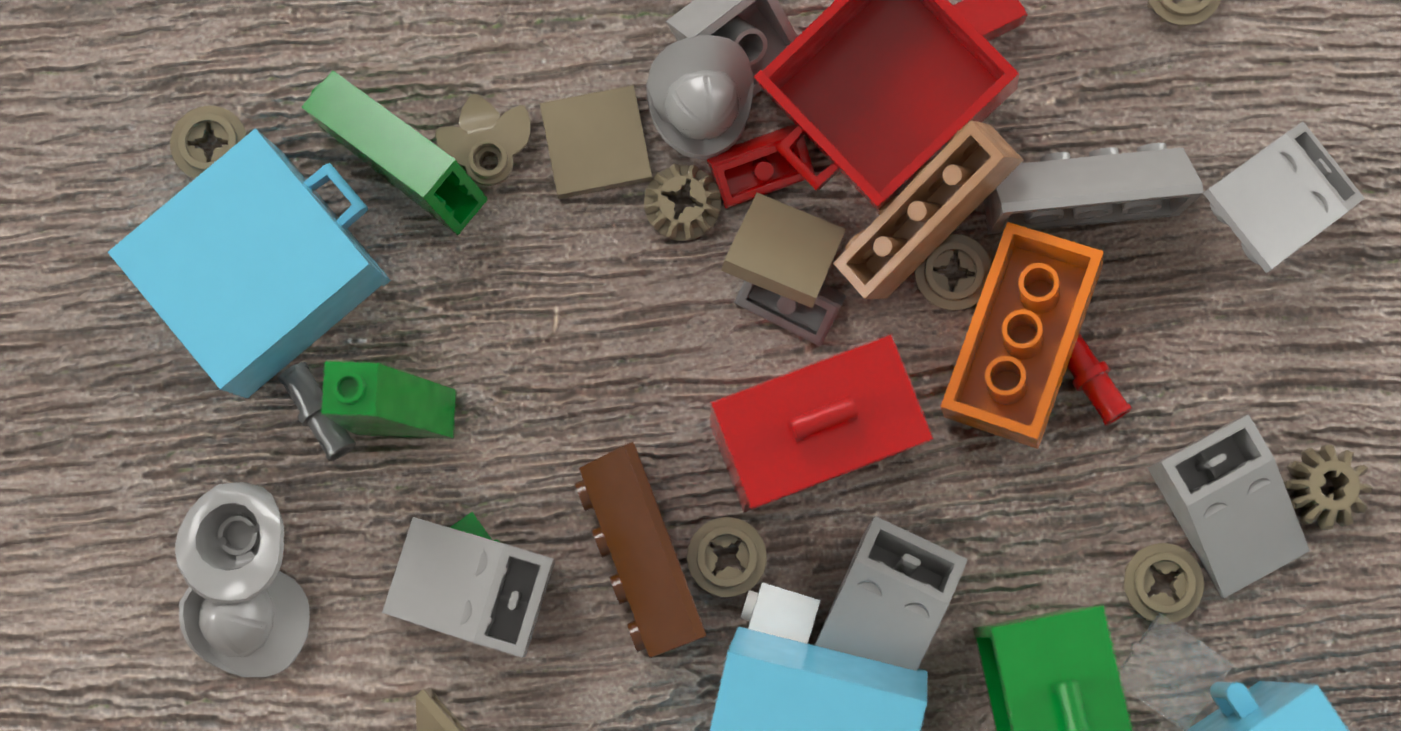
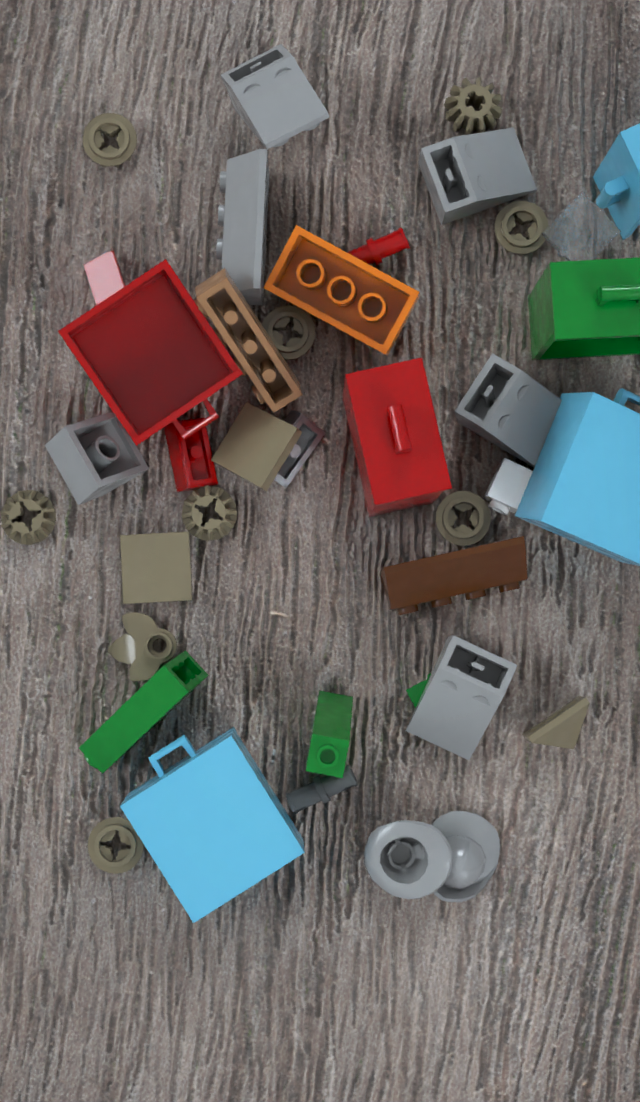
camera: 85 degrees left, 5 degrees up
light grey hat [646,34,754,160] -> none

